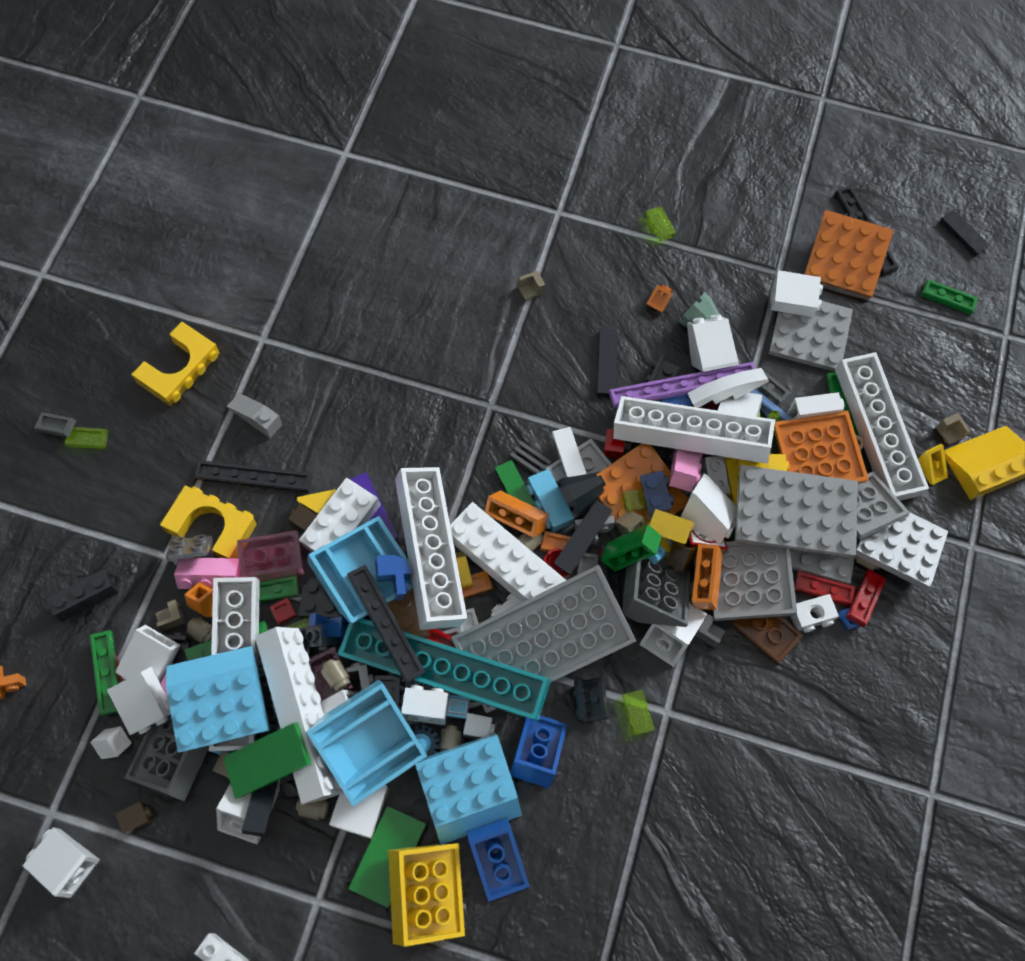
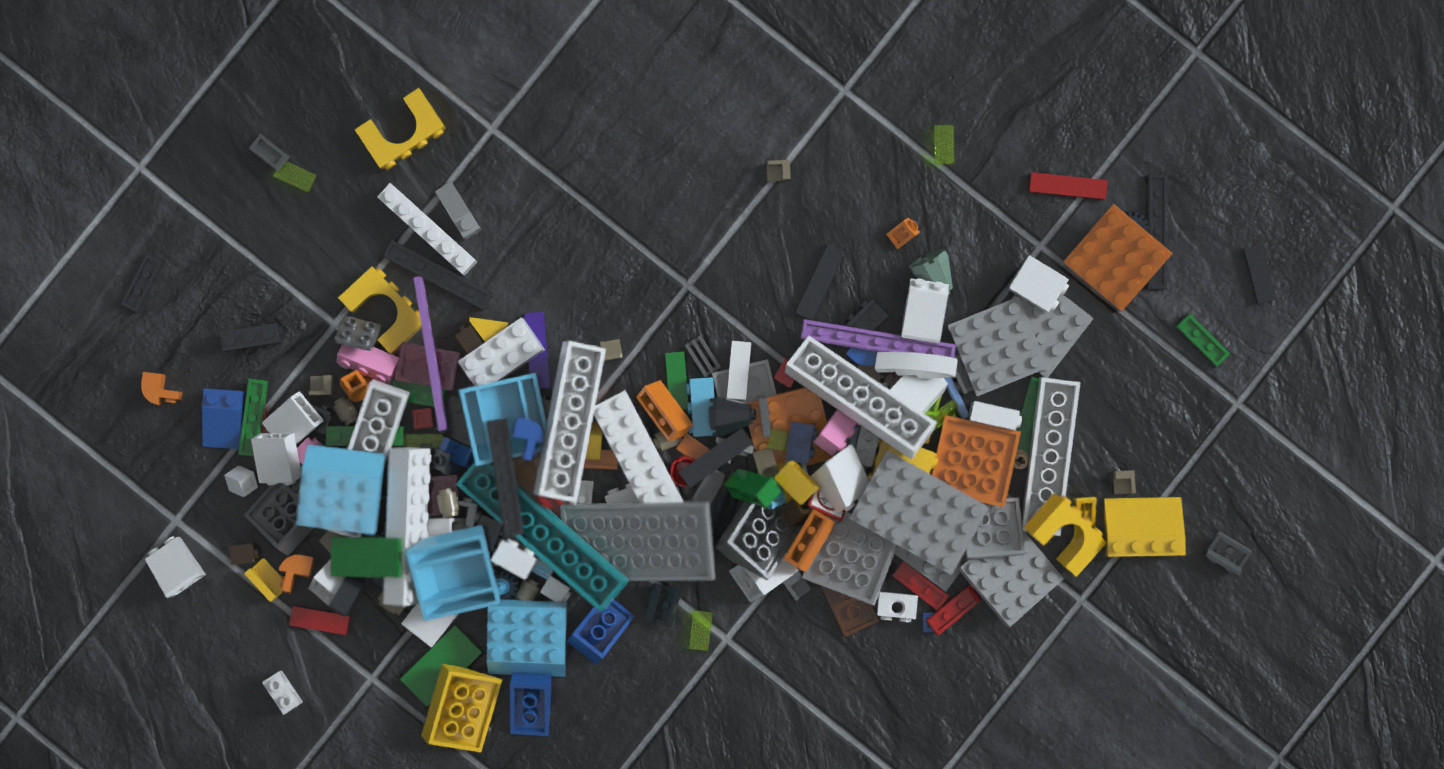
camera: 25 degrees right, 20 degrees up
none -> blue slope [202,389,246,449]
none -> yellow panel [244,558,283,602]
none -> orange brick [279,555,315,594]
none -> red tile [289,606,350,635]
none -> white arch [378,183,477,276]
none -> medium lavender tile [414,276,448,431]
none -> dark tan panel [600,339,623,362]
none -> dark grey tile [758,395,771,437]
none -> light grey plate [947,297,1048,397]
none -> yellow arch [1023,493,1107,577]
none -> red tile [1029,172,1108,200]

